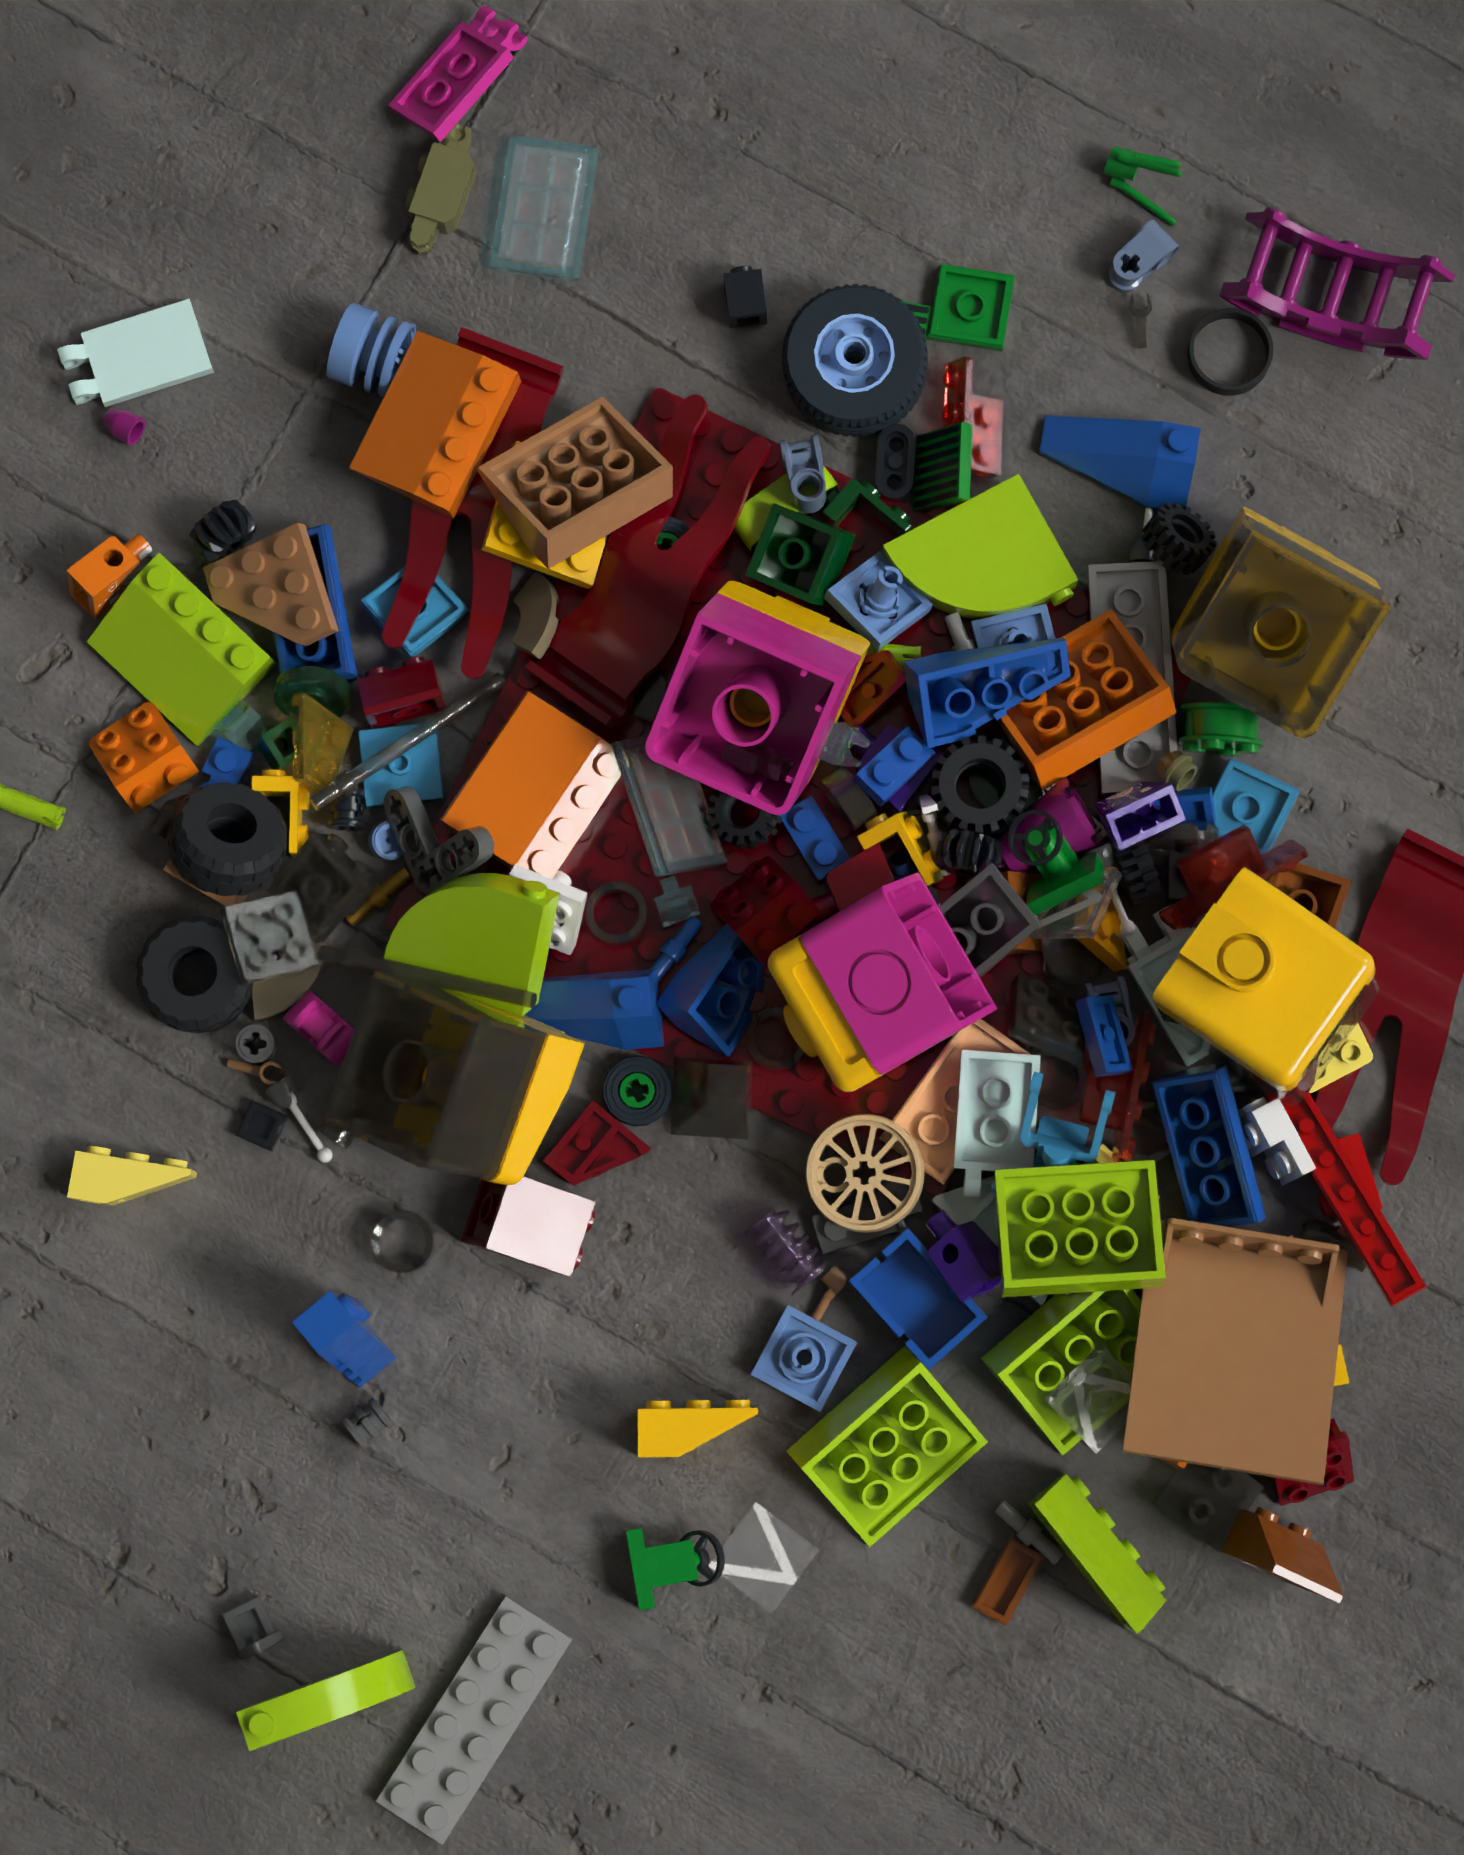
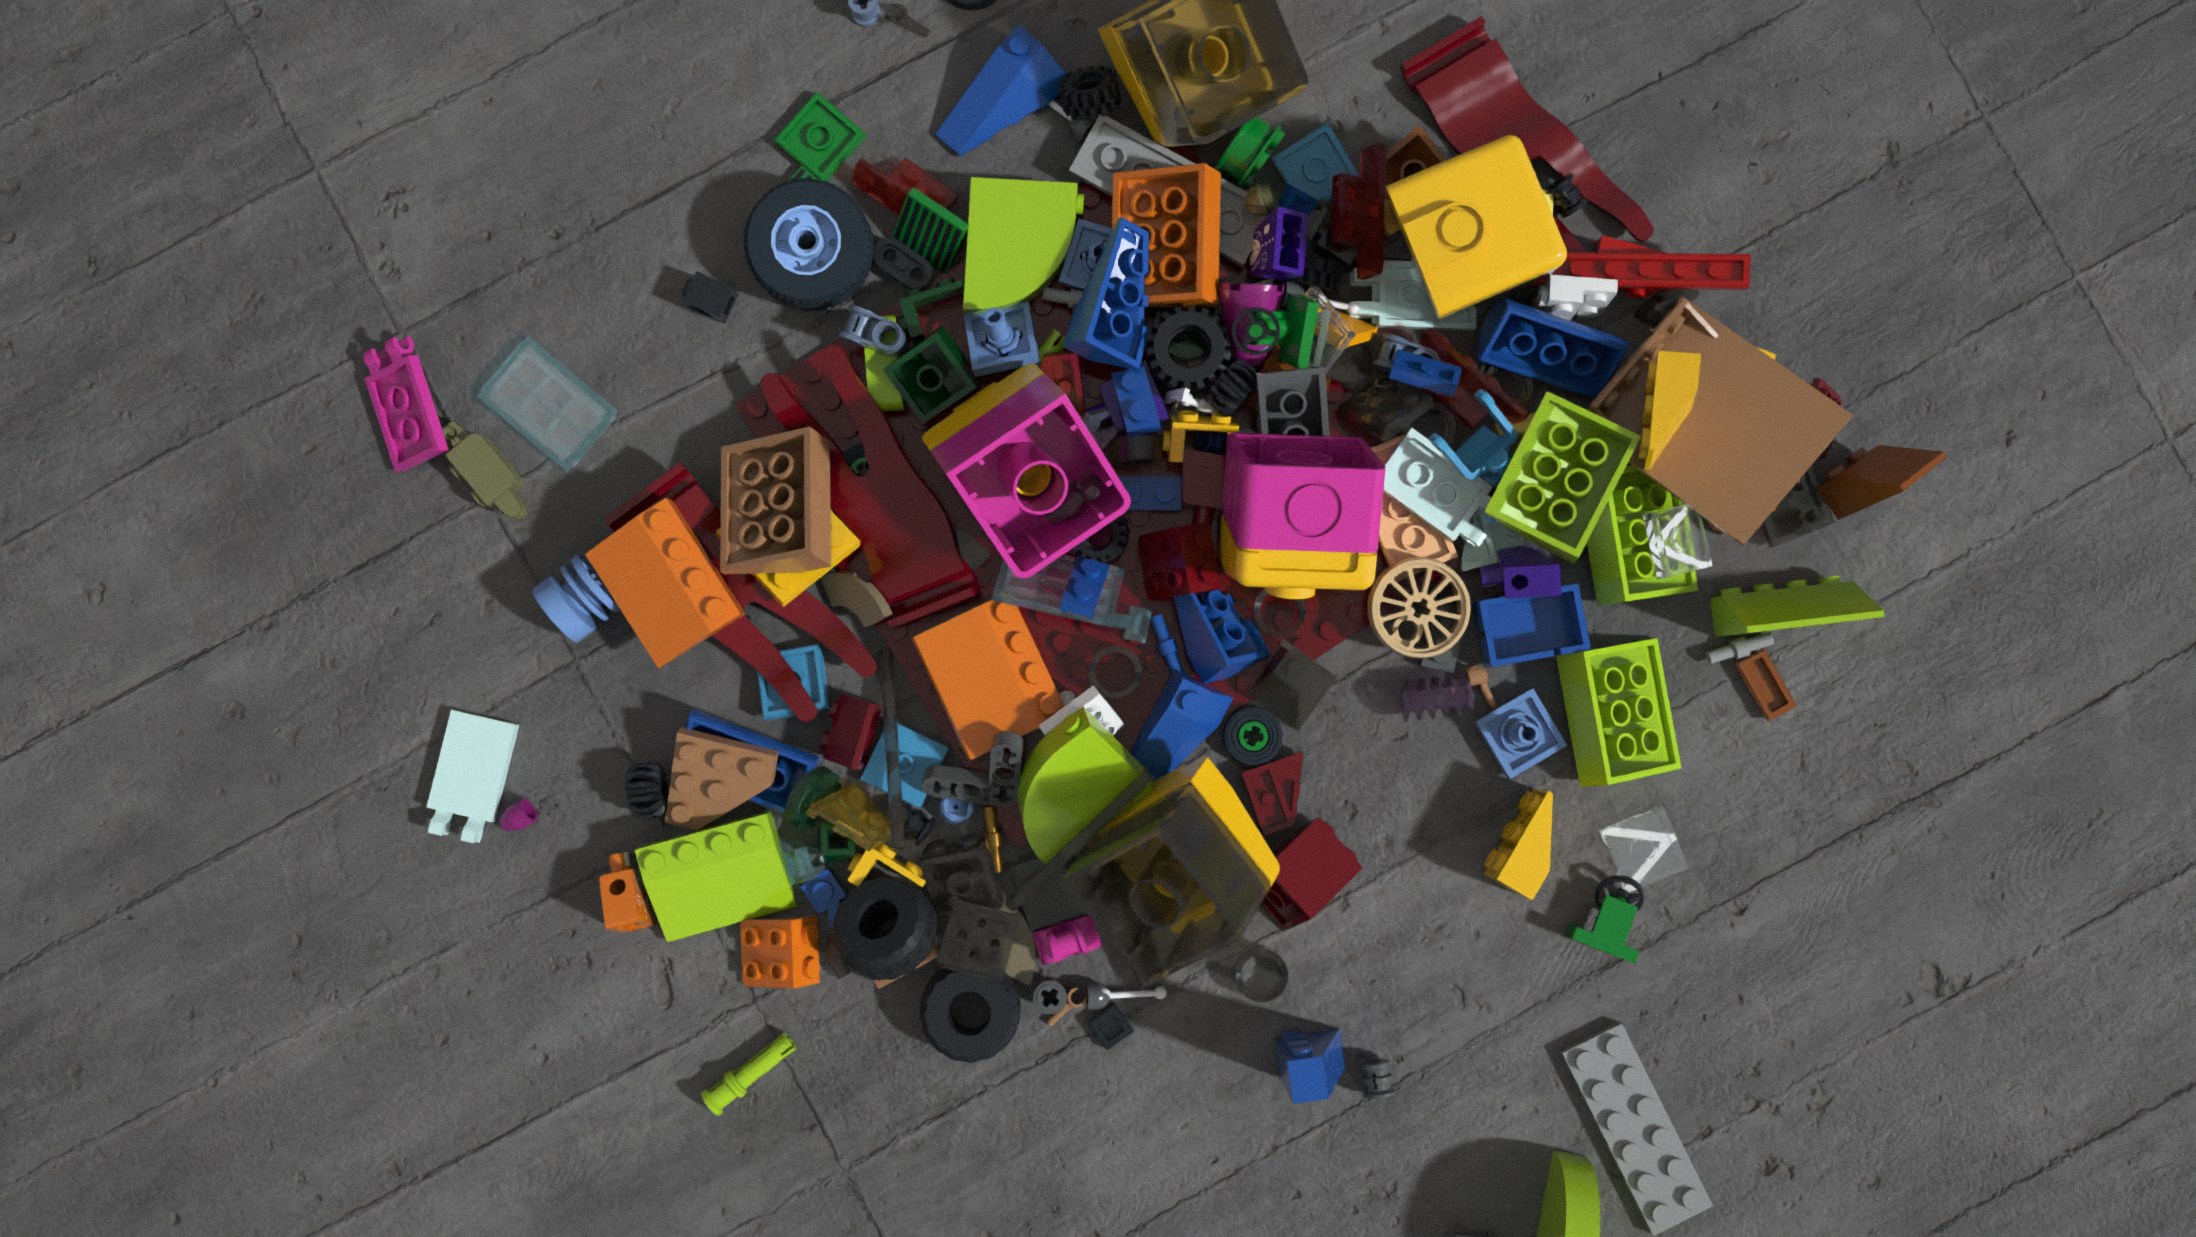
camera: 65 degrees left, 5 degrees up
light yellow slope [67,1146,197,1206] -> none
none -> blue plate [1060,556,1110,619]
none -> black bush [1545,173,1588,218]
none -> yellow slope [1638,351,1701,470]

